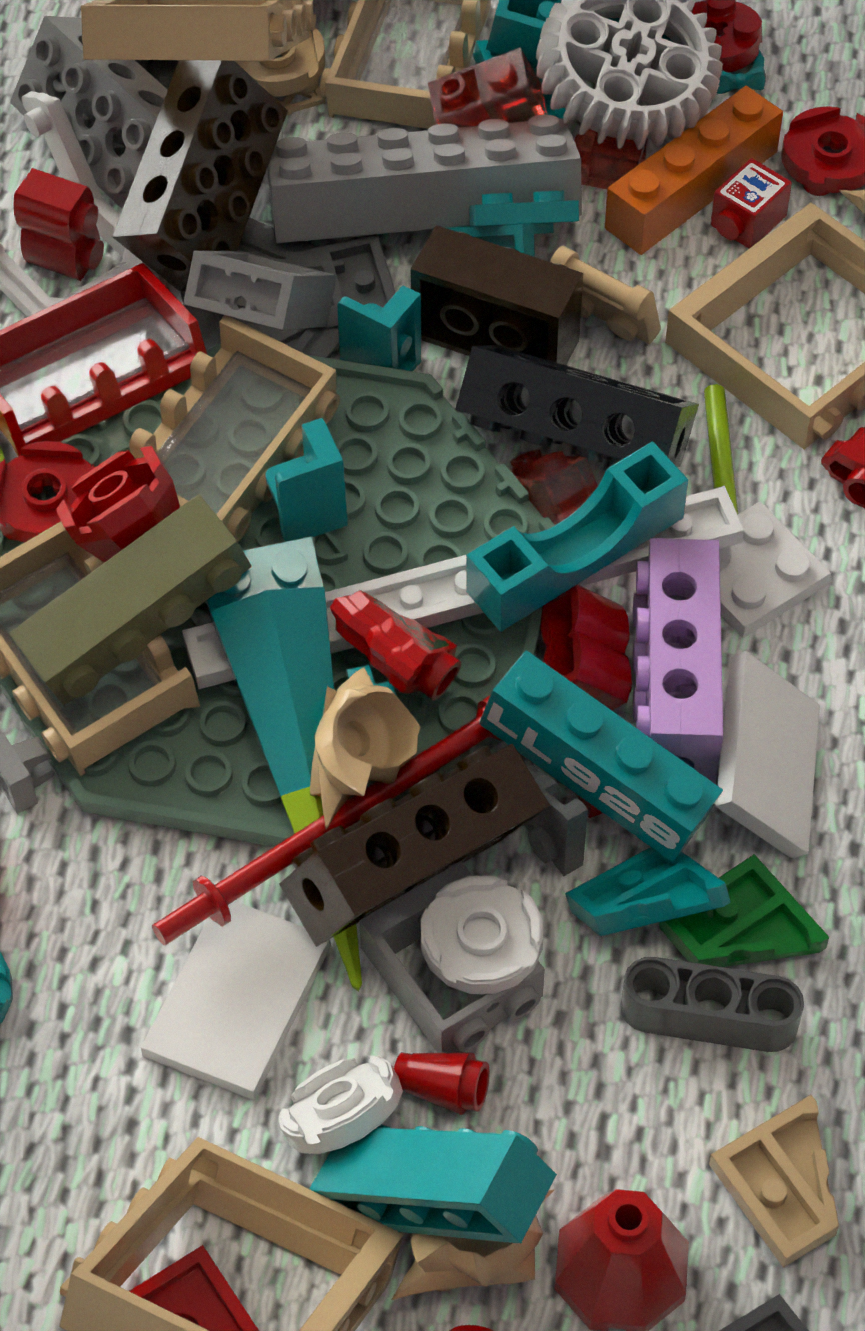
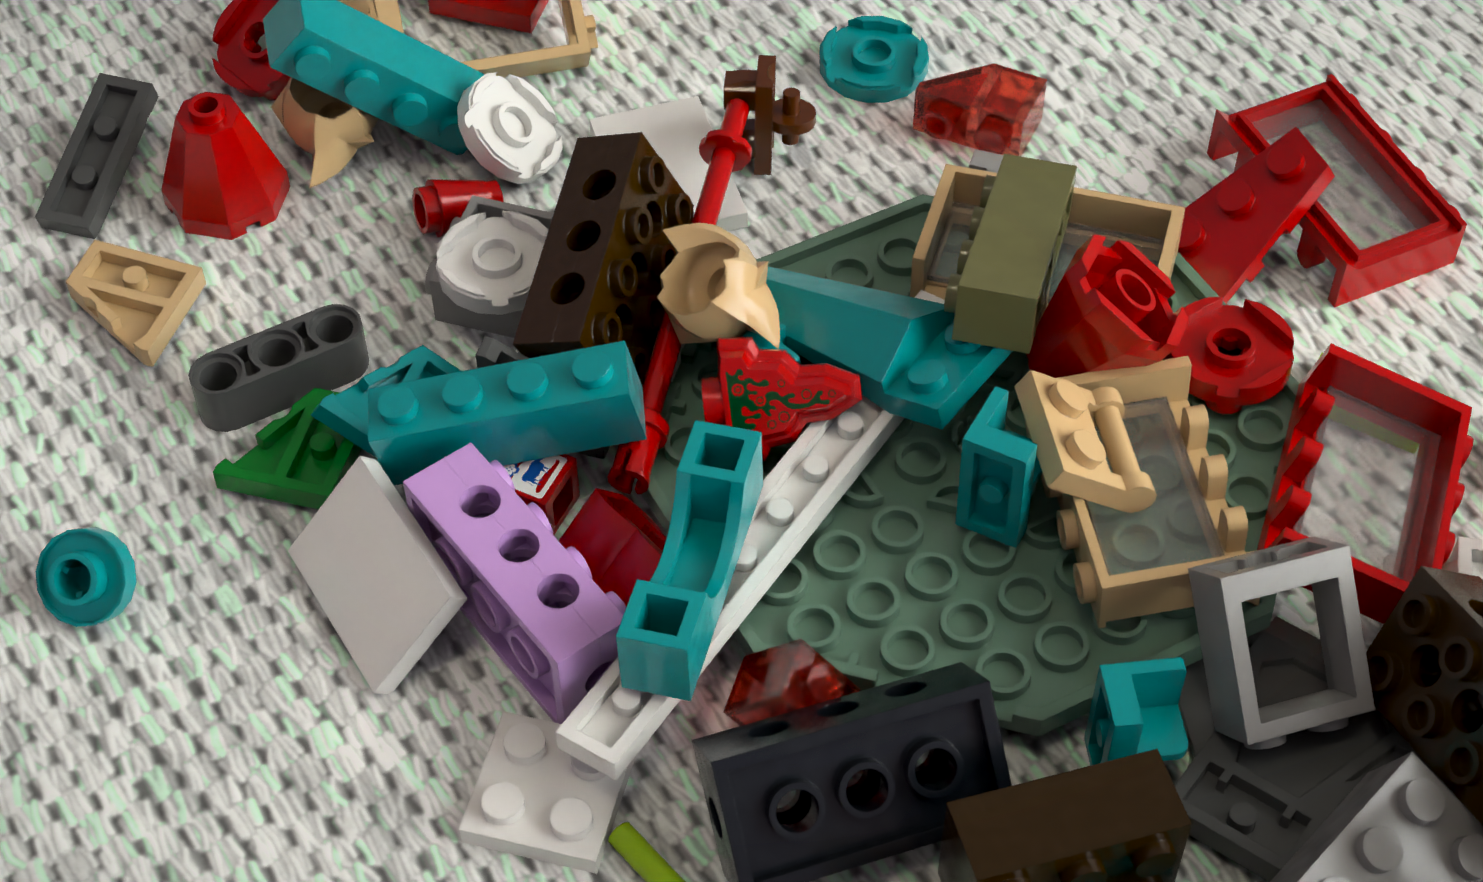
camera: 140 degrees right, 5 degrees down
none -> reddish brown hips [724,55,816,175]
none -> tan plate [1014,369,1157,513]

